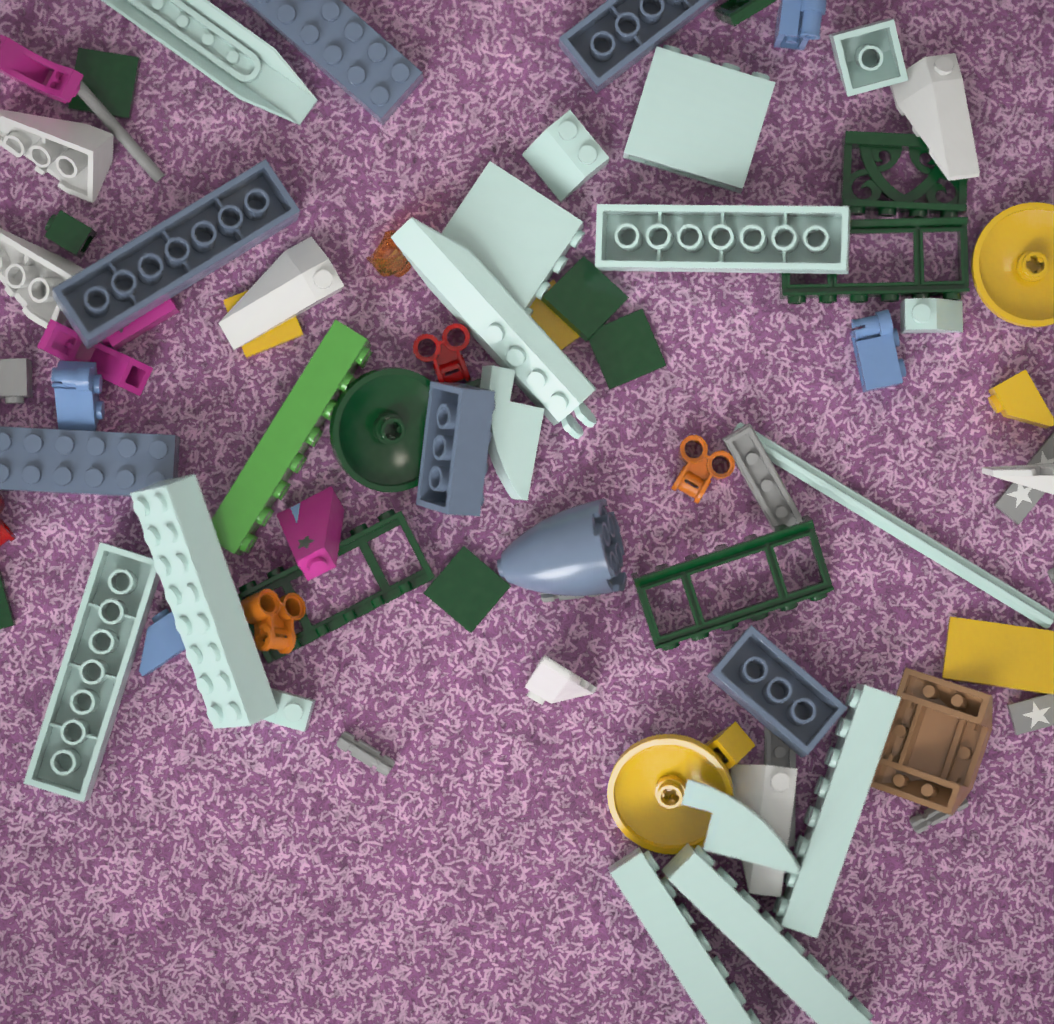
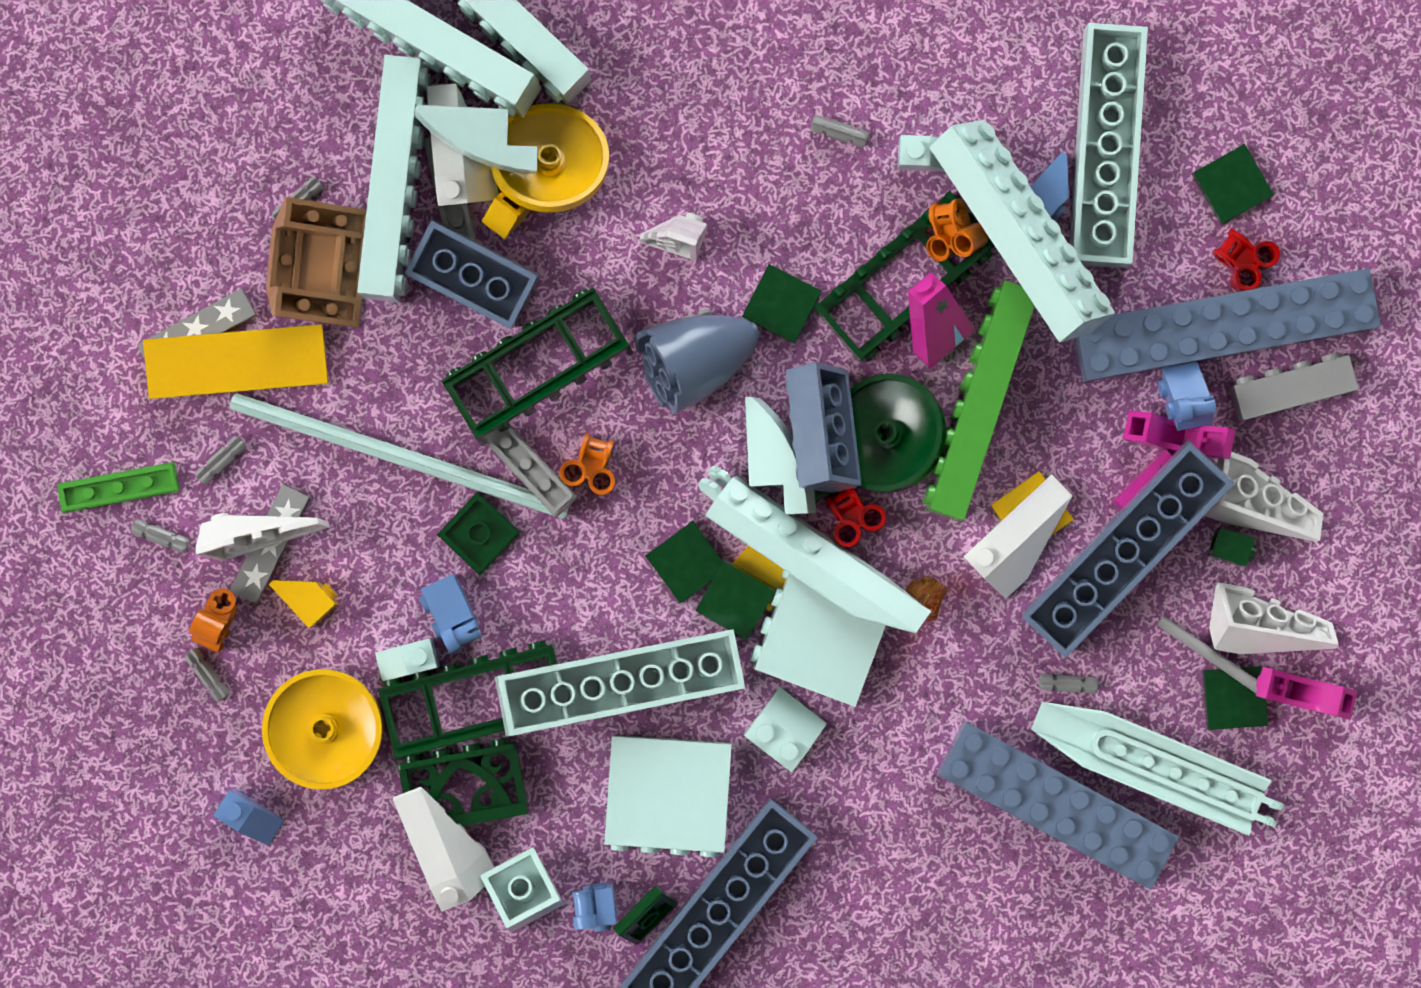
camera: 165 degrees right, 0 degrees up
none -> dark green tile [437,492,521,575]
none -> light grey axle [1039,674,1098,694]

